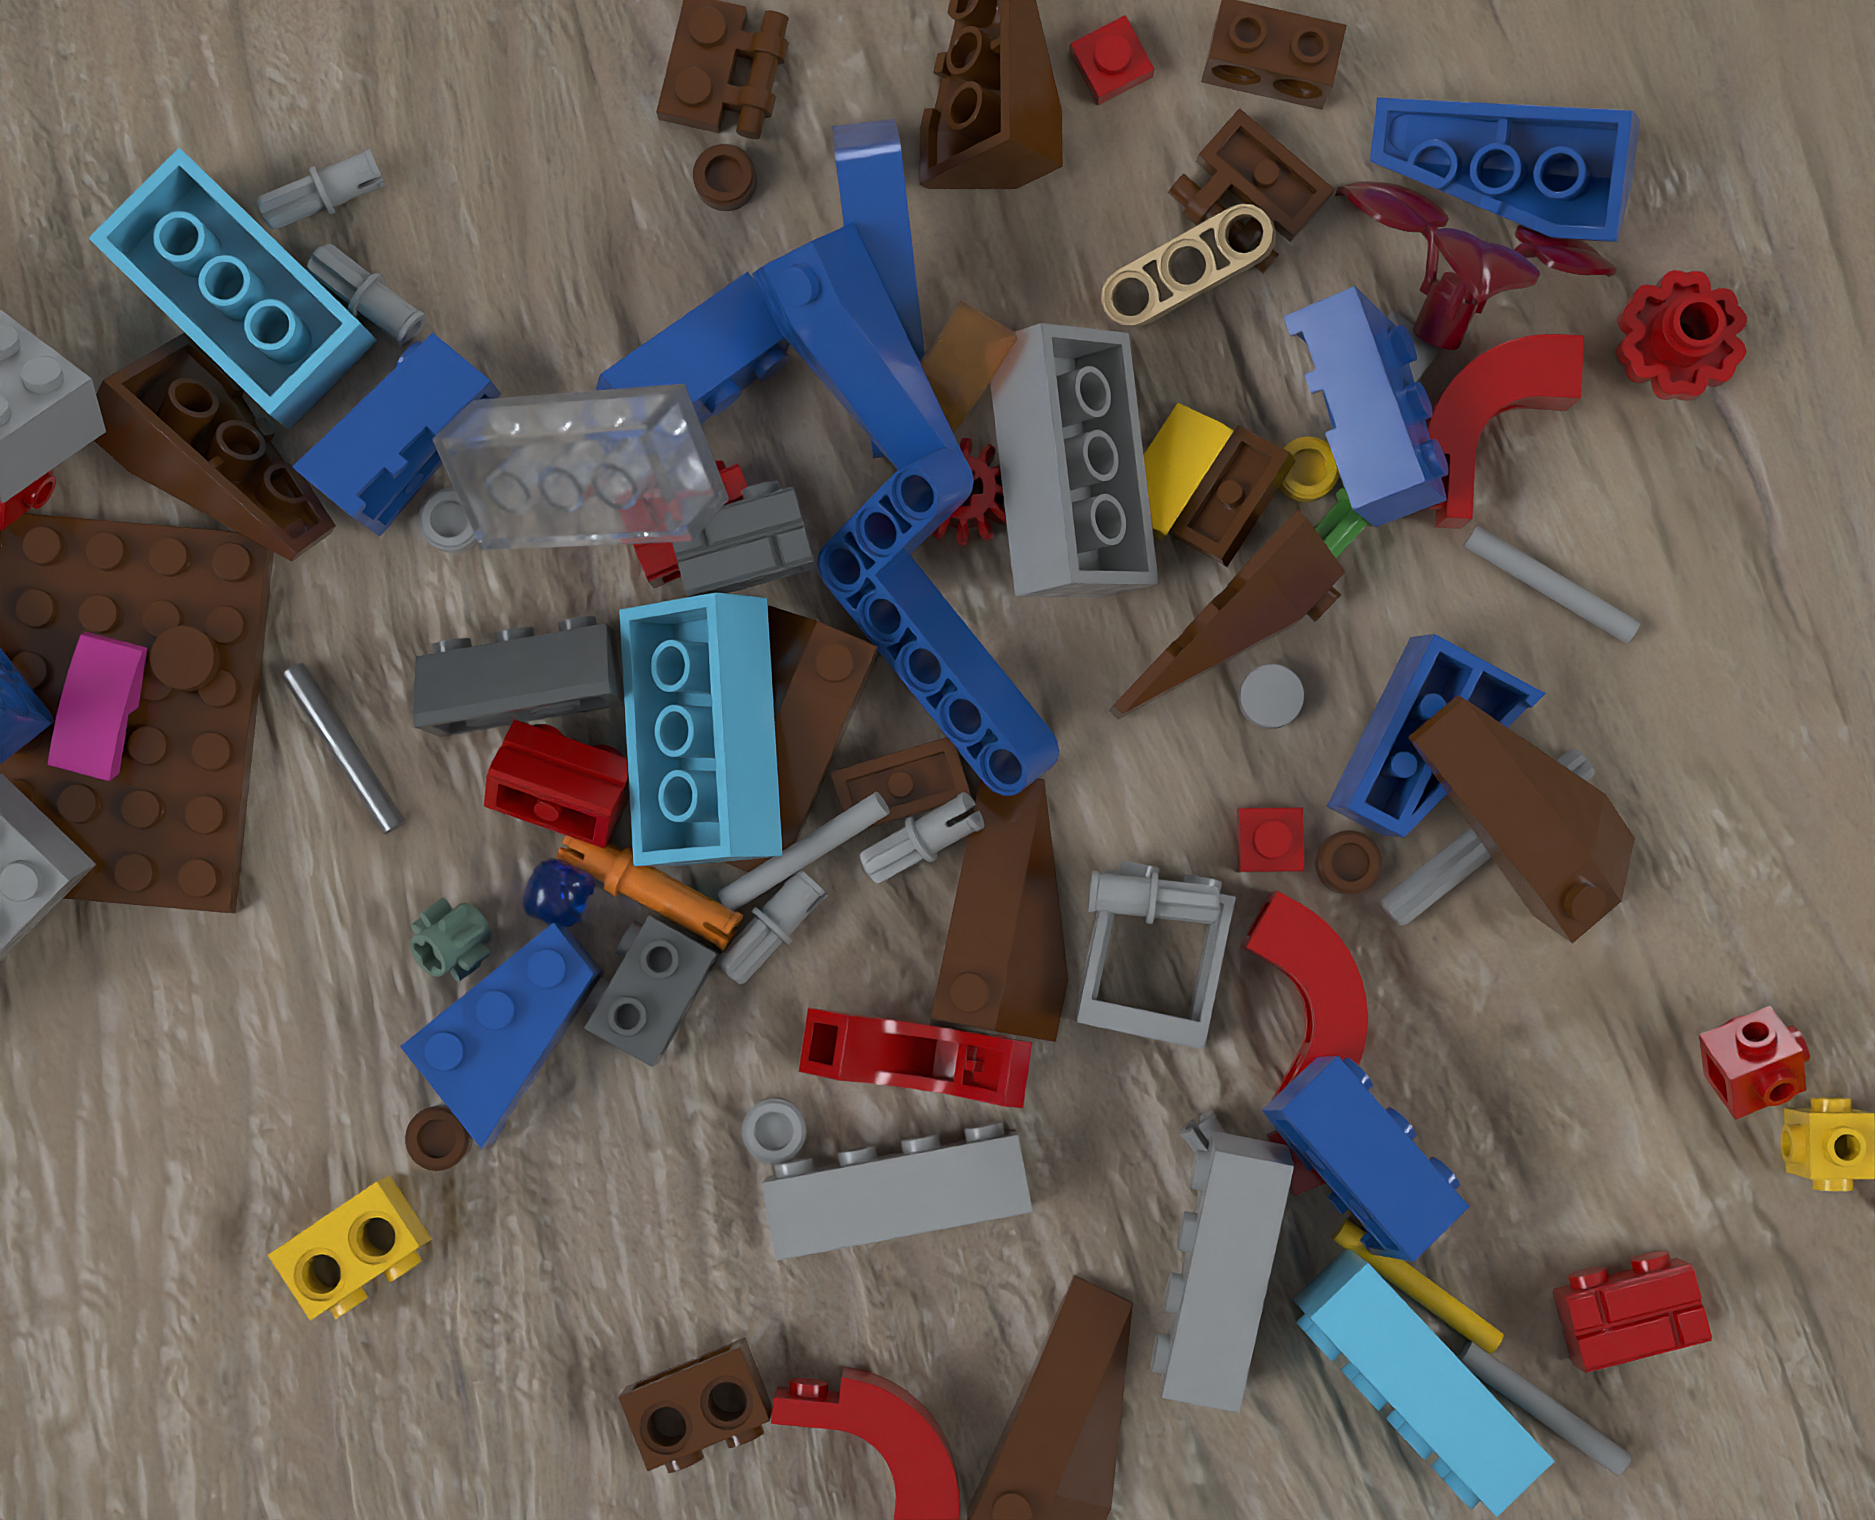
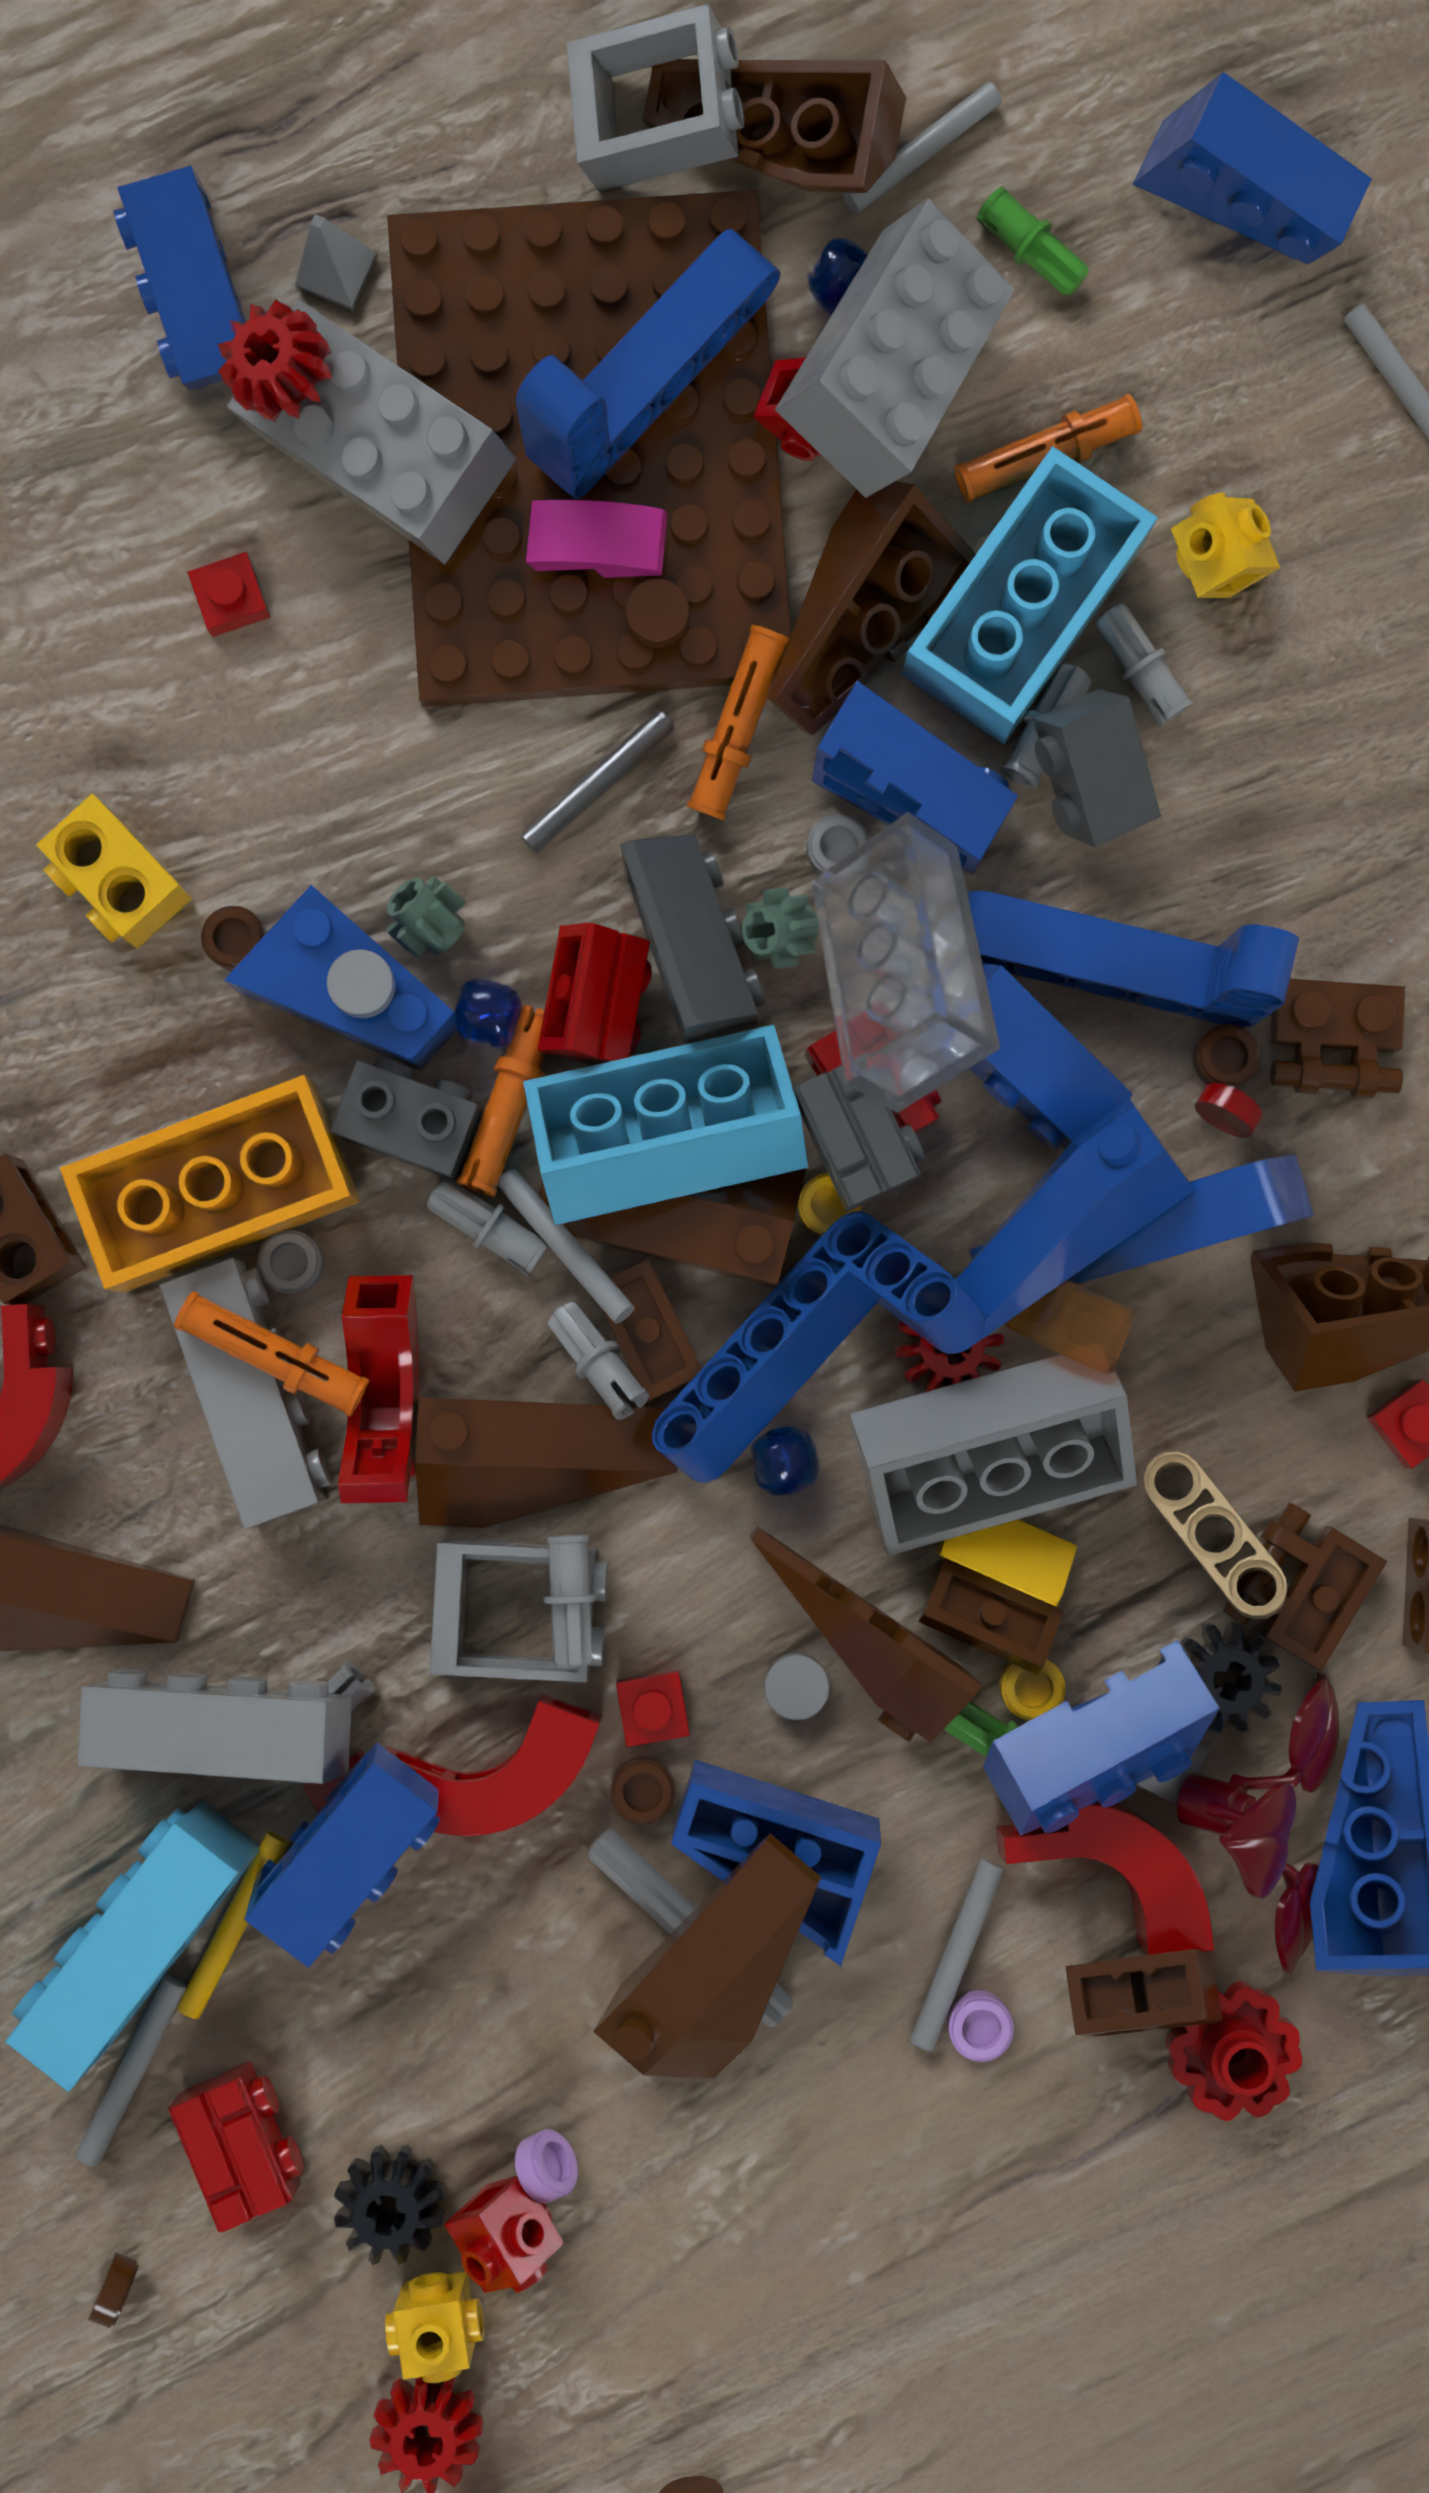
camera: 75 degrees right, 0 degrees up
none -> light orange brick [60,1075,361,1293]
none -> reddish brown tile [88,2252,139,2328]
none -> orange pin [174,1291,369,1417]
none -> red plate [187,552,271,637]
none -> light grey tile [327,949,395,1018]
none -> black gear [334,2144,446,2266]
none -> lavender tile [515,2129,578,2203]
none -> orange pin [686,624,790,820]
none -> sand green gear [741,887,821,969]
none -> clear blue piece [751,1426,819,1496]
none -> yellow tile [798,1173,862,1236]
none -> lavender tile [947,1990,1014,2062]
none -> blue beam [952,891,1299,1027]
none -> orange pin [953,393,1142,504]
none -> dark grey brick [1033,689,1161,847]
none -> reddish brown brick [1065,1949,1223,2037]
none -> yellow brick [1171,492,1280,598]
none -> black gear [1180,1622,1282,1734]
none -> red tile [1195,1083,1262,1138]

